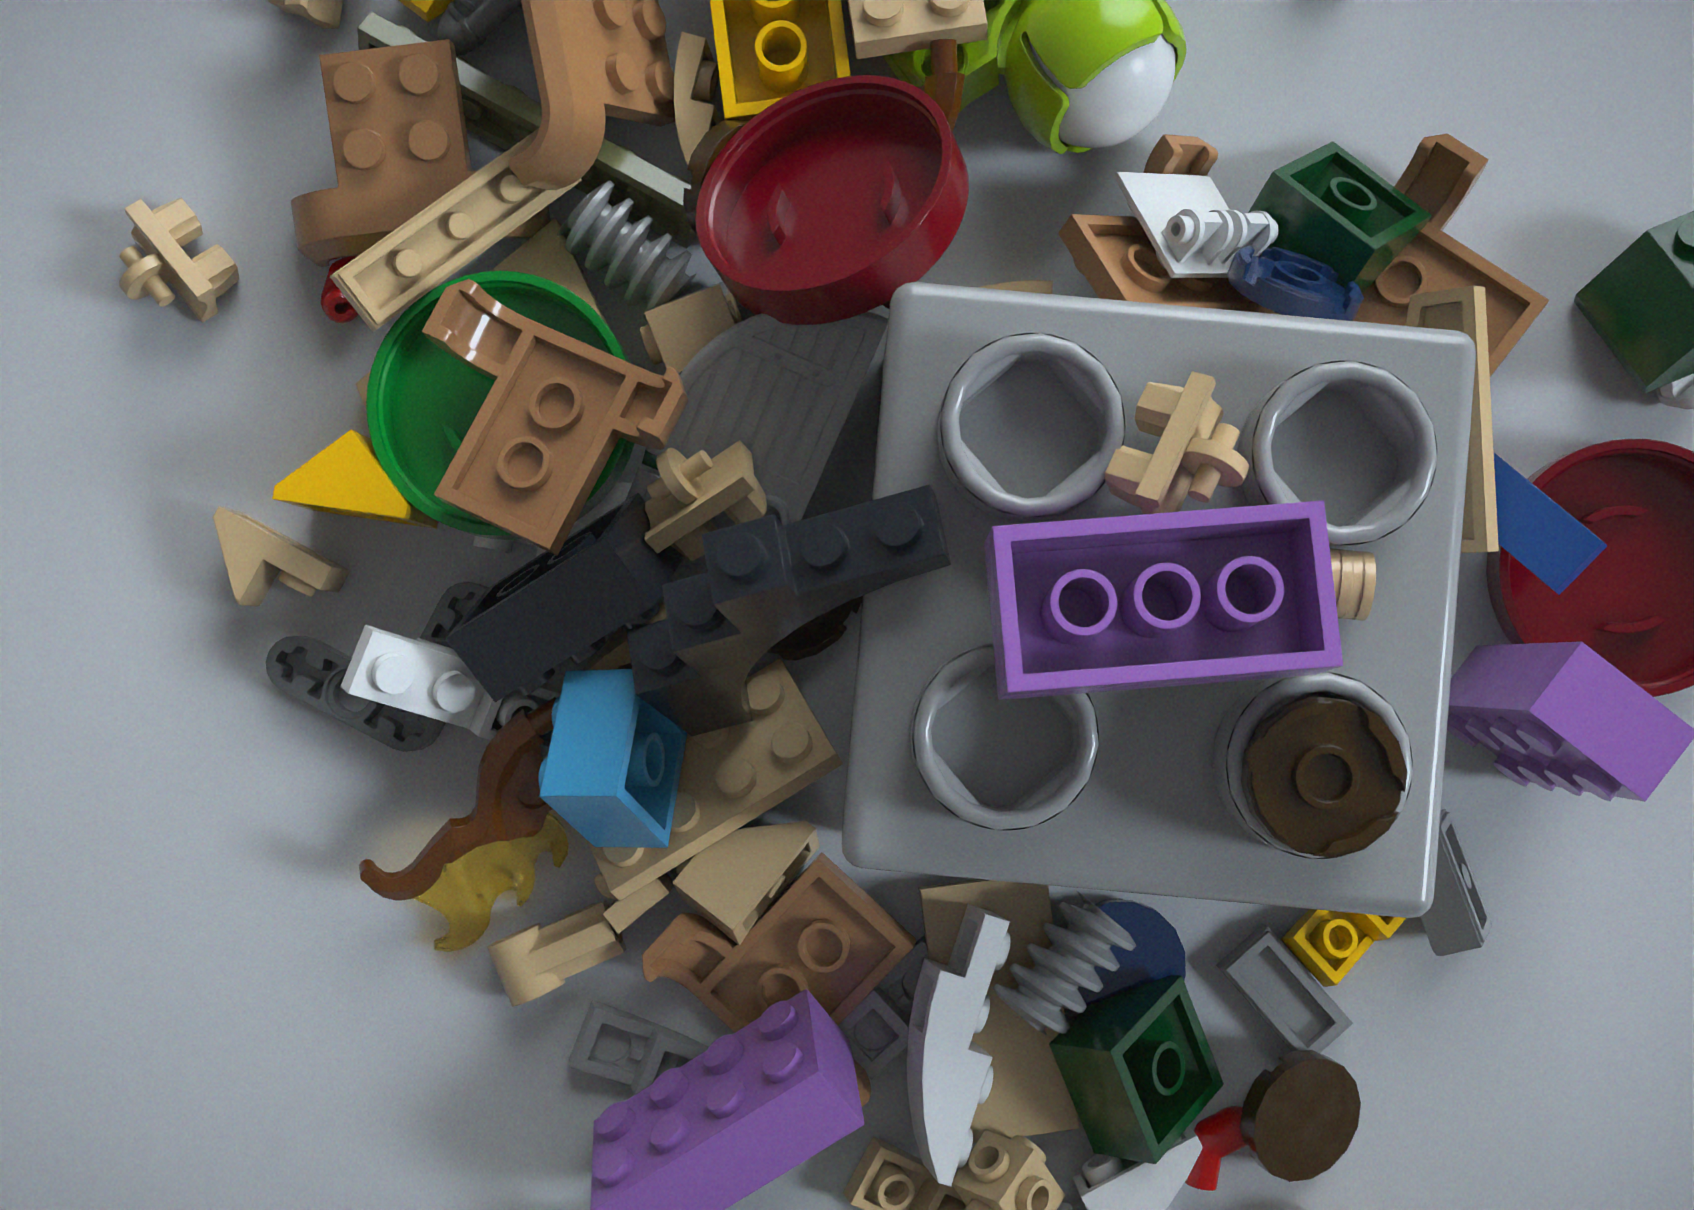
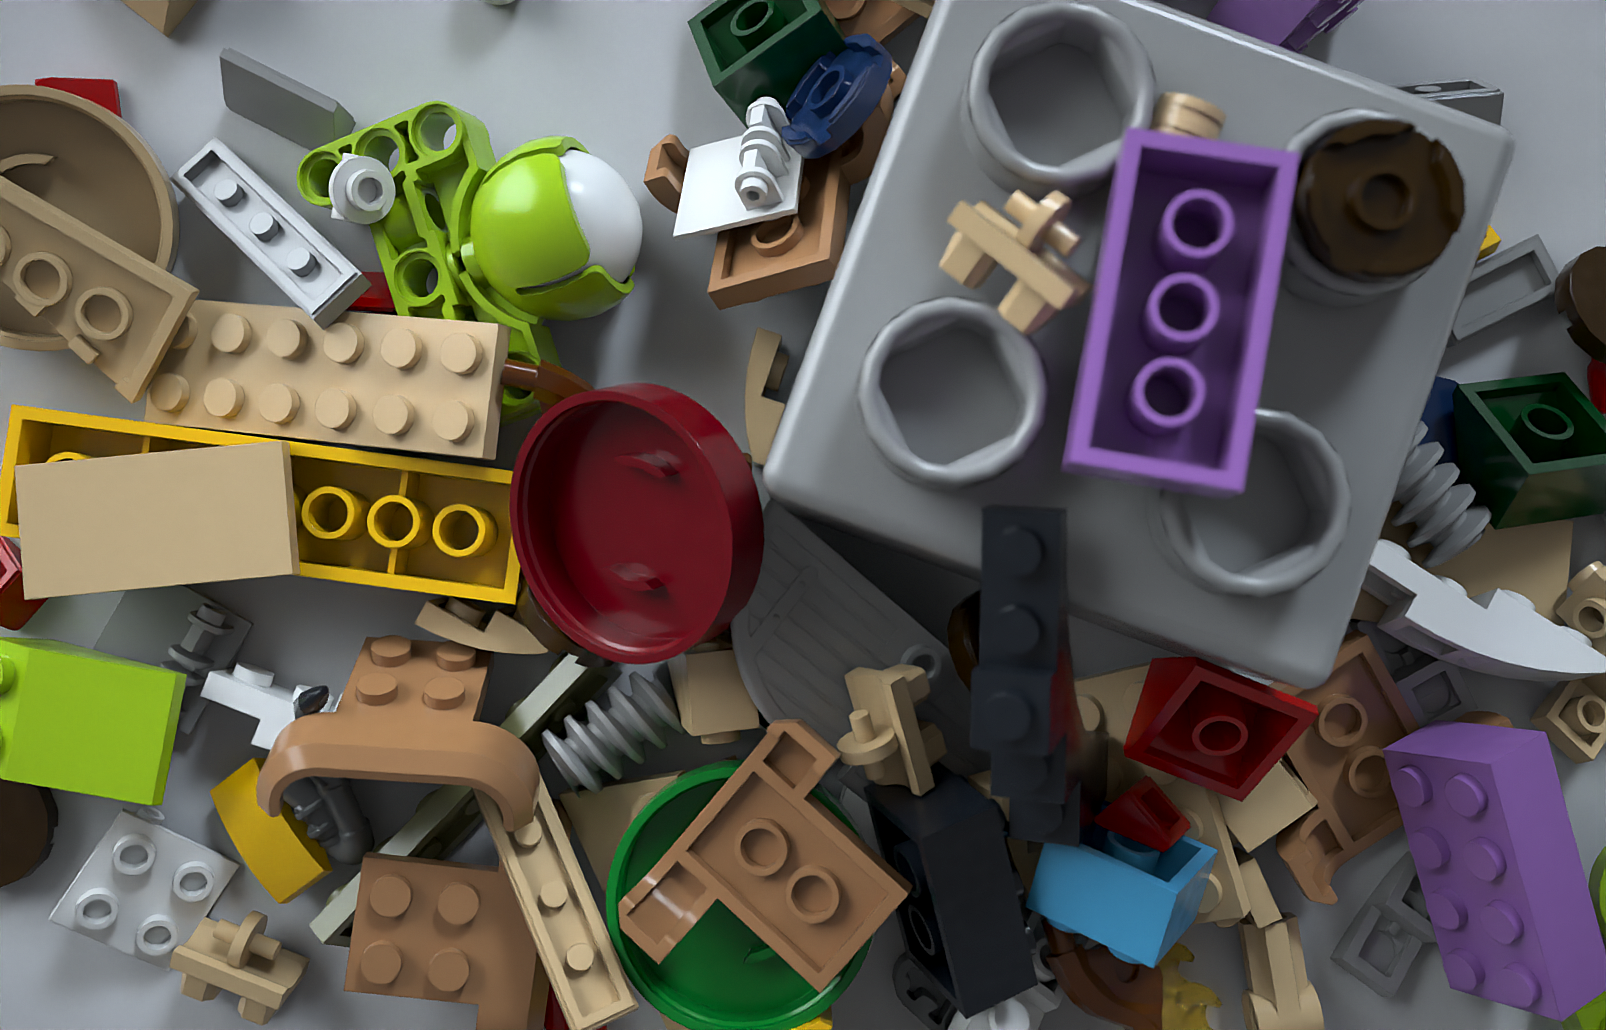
camera: 75 degrees left, 0 degrees up
none -> red slope [1093,775,1191,853]
none -> red slope [1123,657,1319,802]

